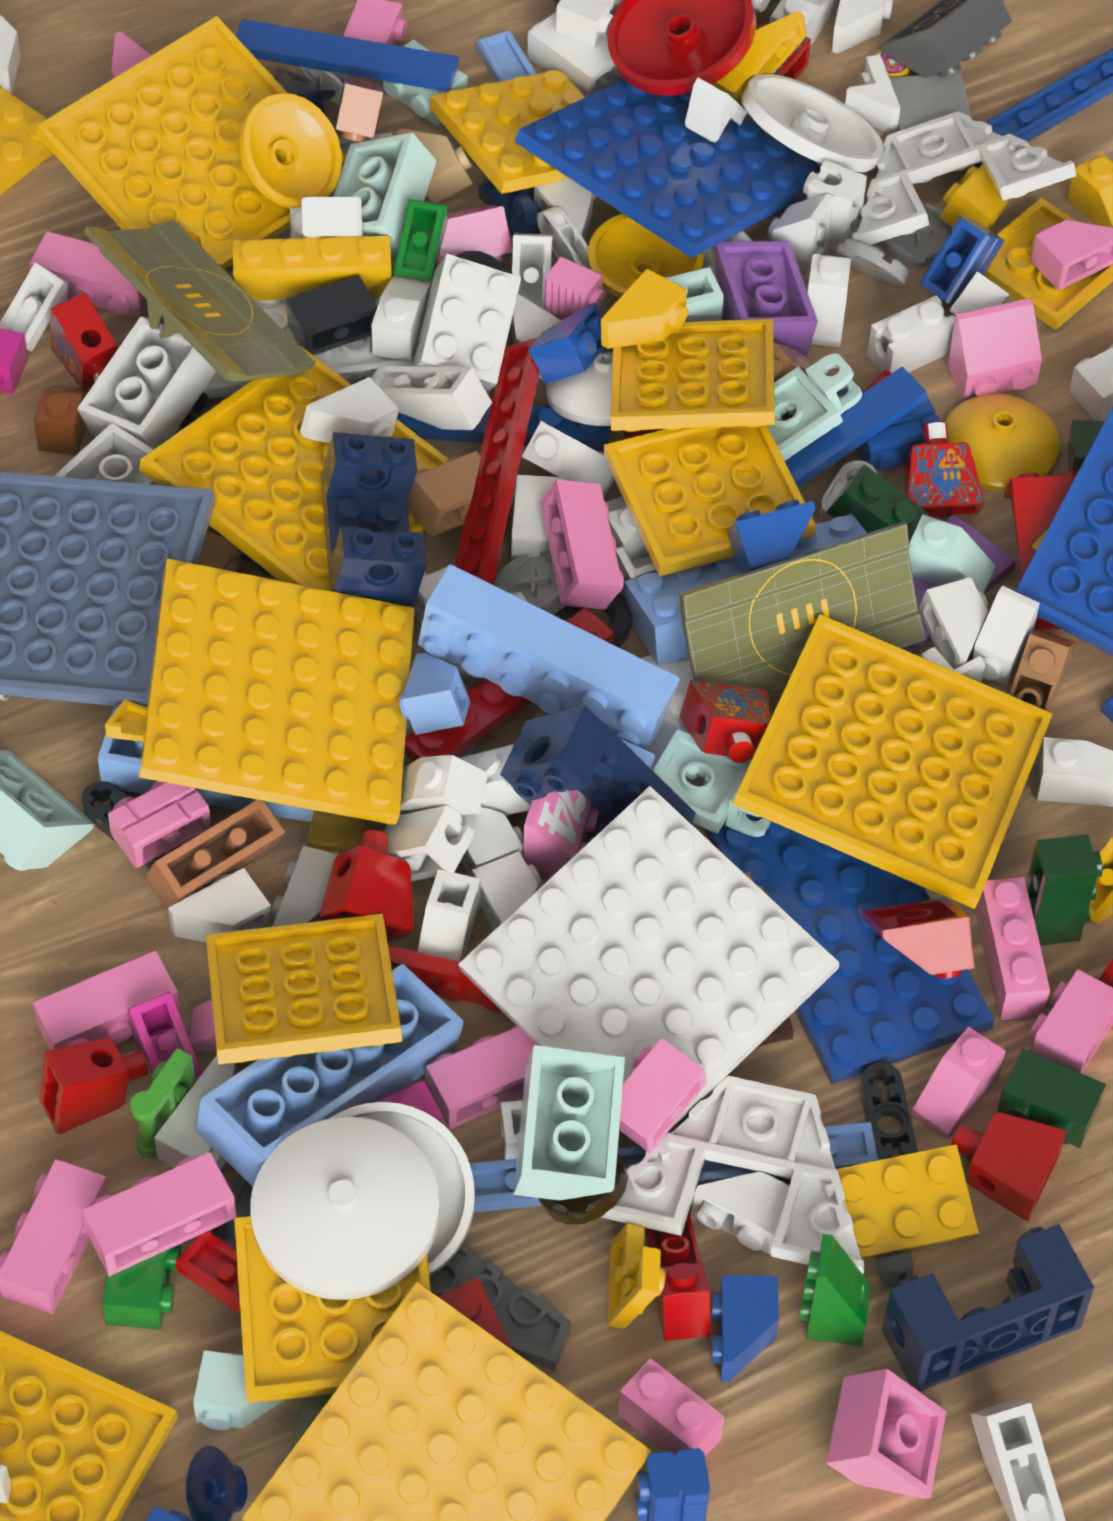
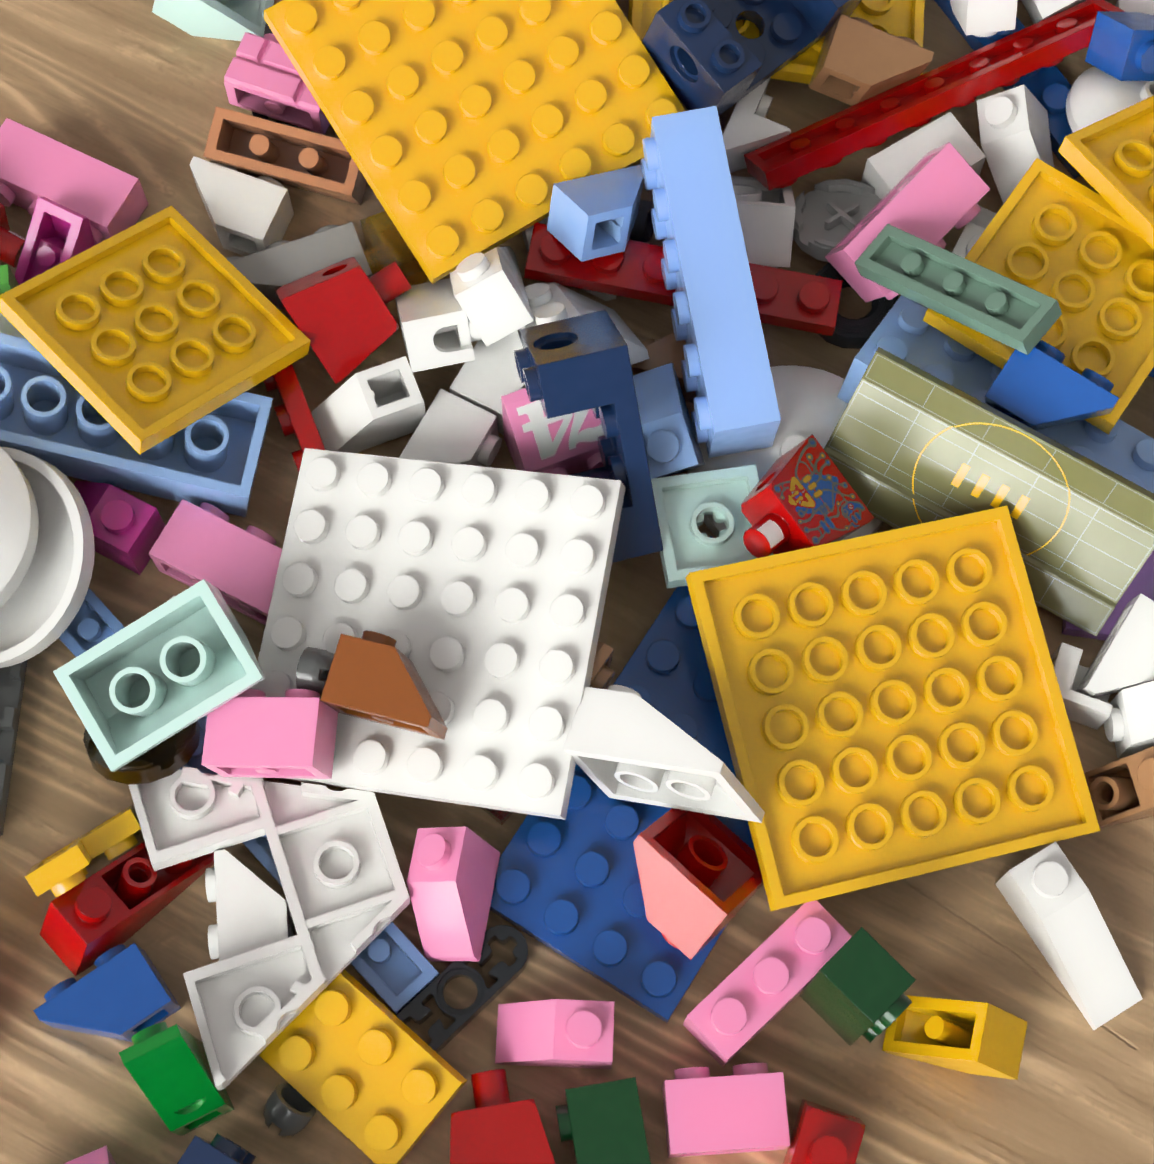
camera: 55 degrees right, 15 degrees up
none -> dark grey hinge [296,647,334,695]
none -> dark orange slope [320,631,448,740]
none -> bright pink slope [406,826,500,962]
none -> white slope [563,685,765,823]
none -> sand green plate [855,224,1062,355]

